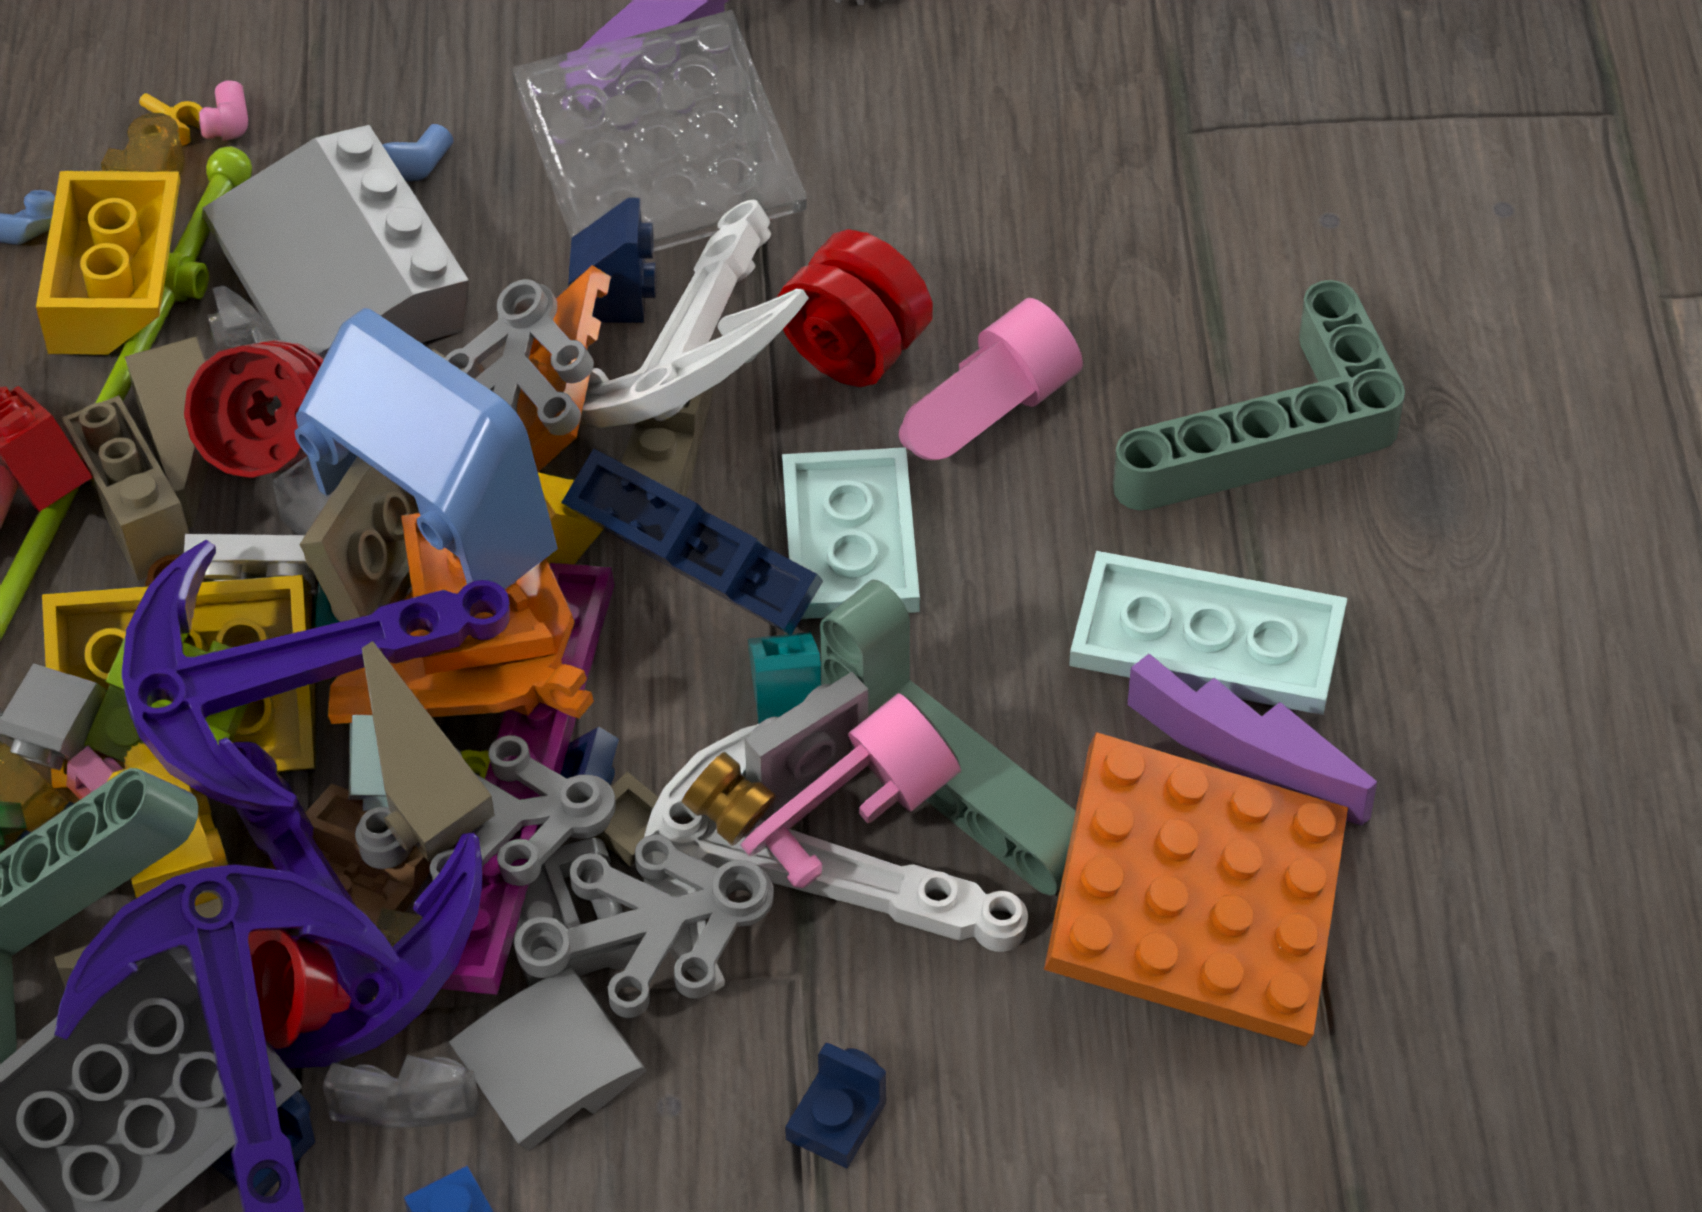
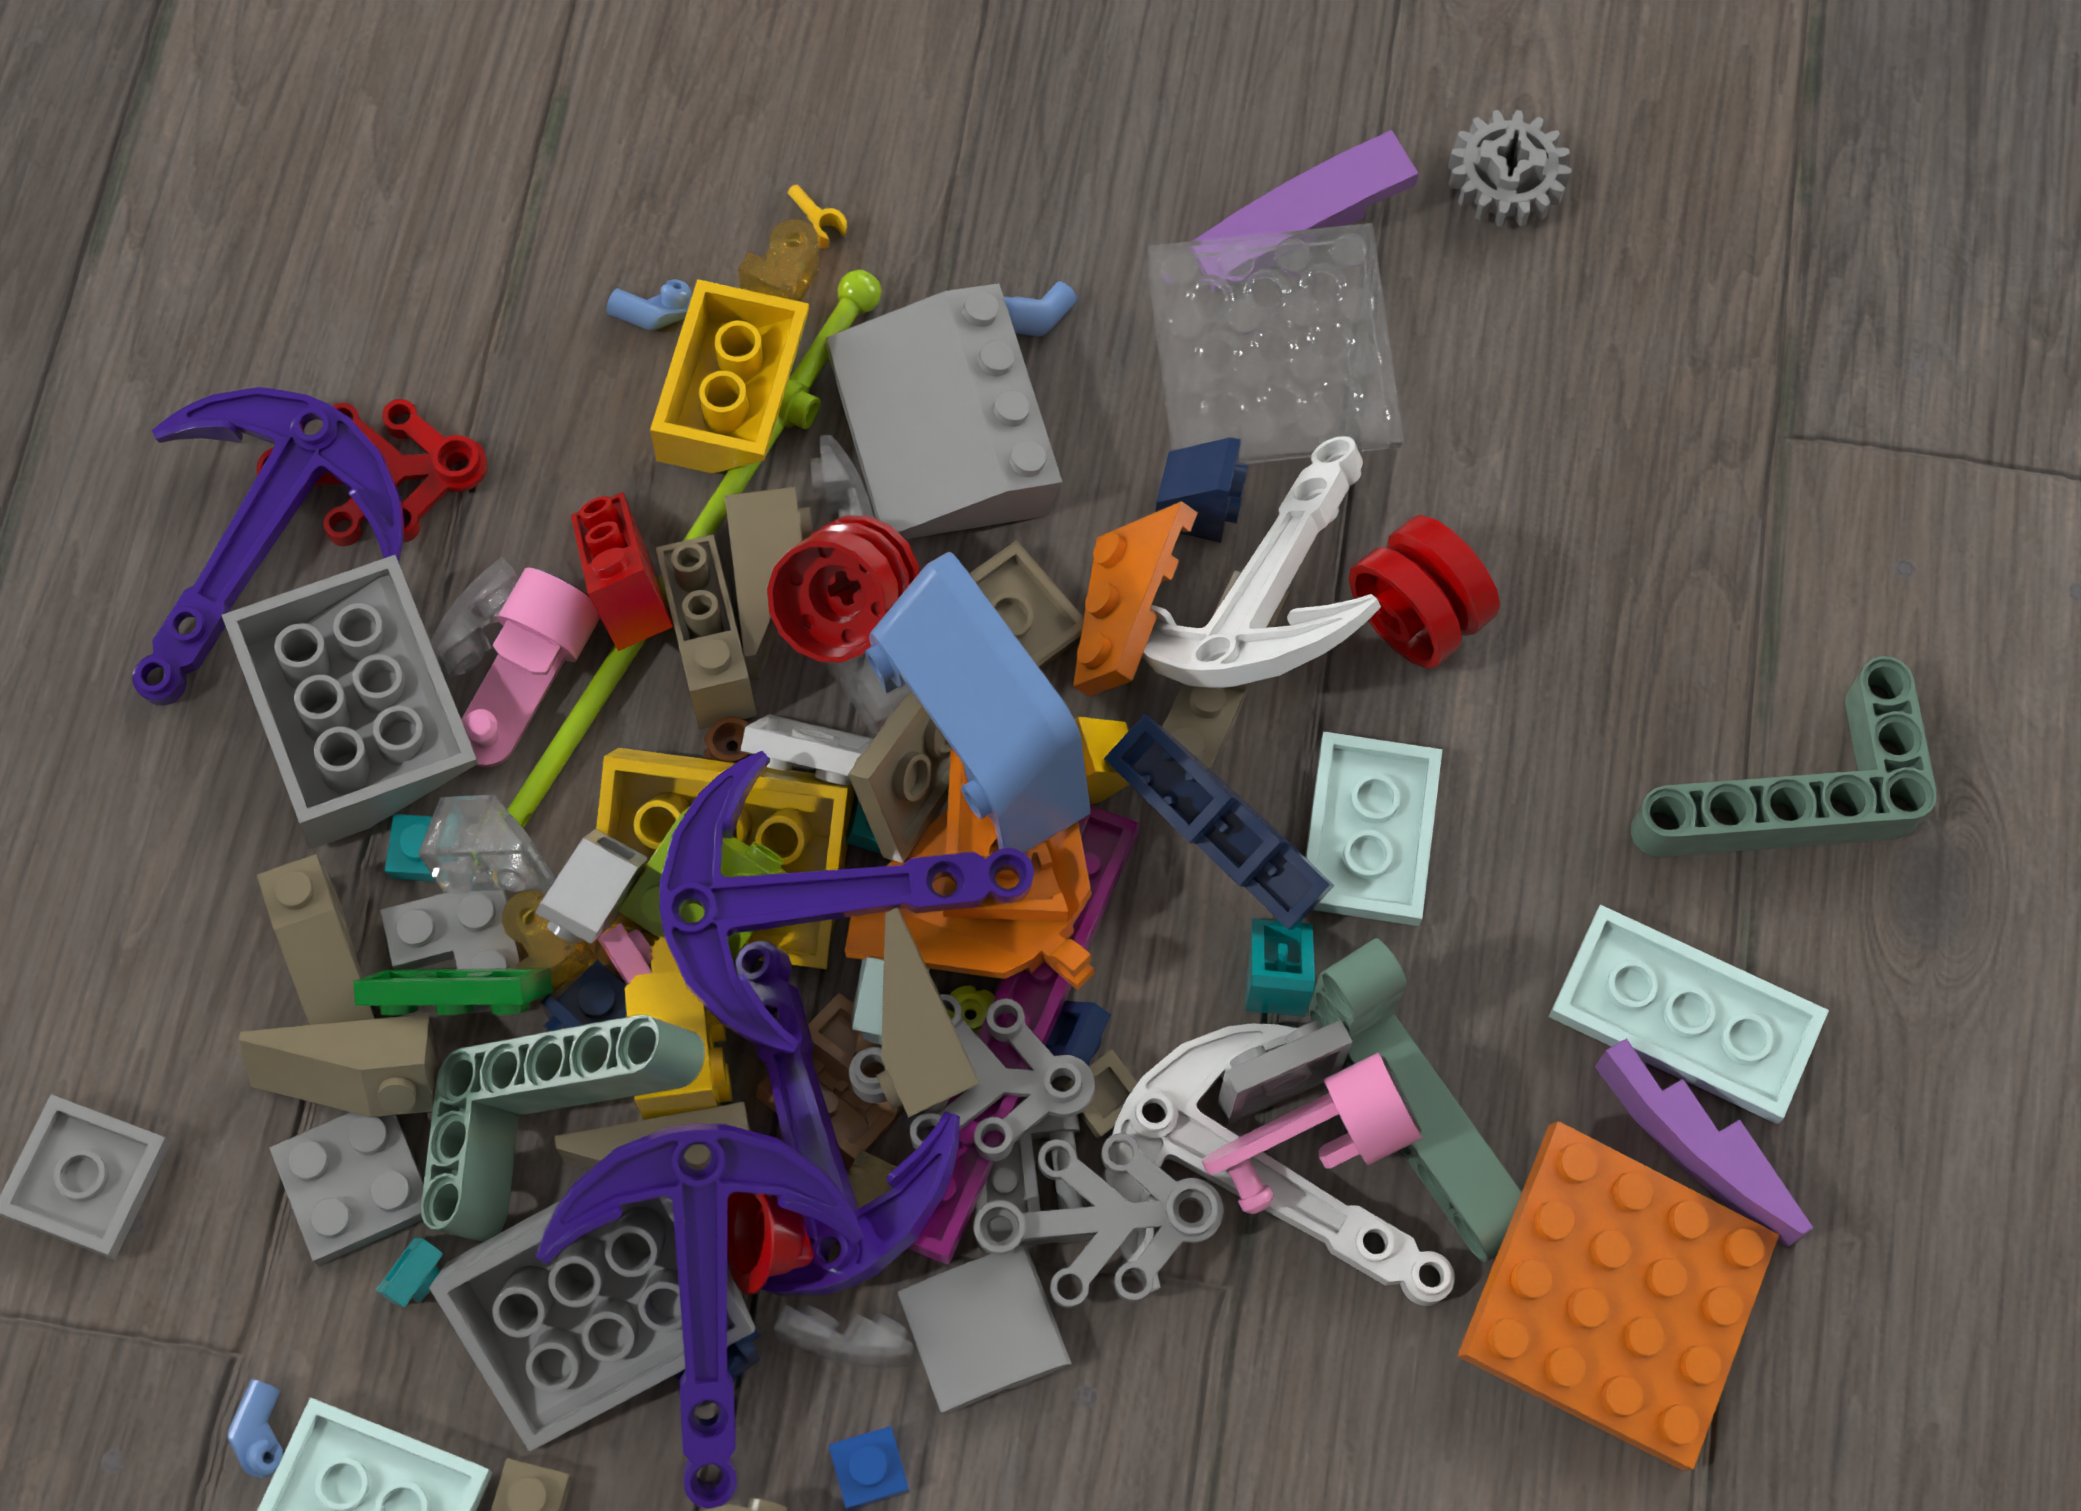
camera: 10 degrees right, 15 degrees up
bright pink arm [199,80,248,141] -> none
light grey plant [444,279,594,435] -> none
pearl gold wheel [682,752,776,846] -> none
dark blue bracket [785,1043,886,1169] -> none
bright pink piece [899,298,1083,461] -> none

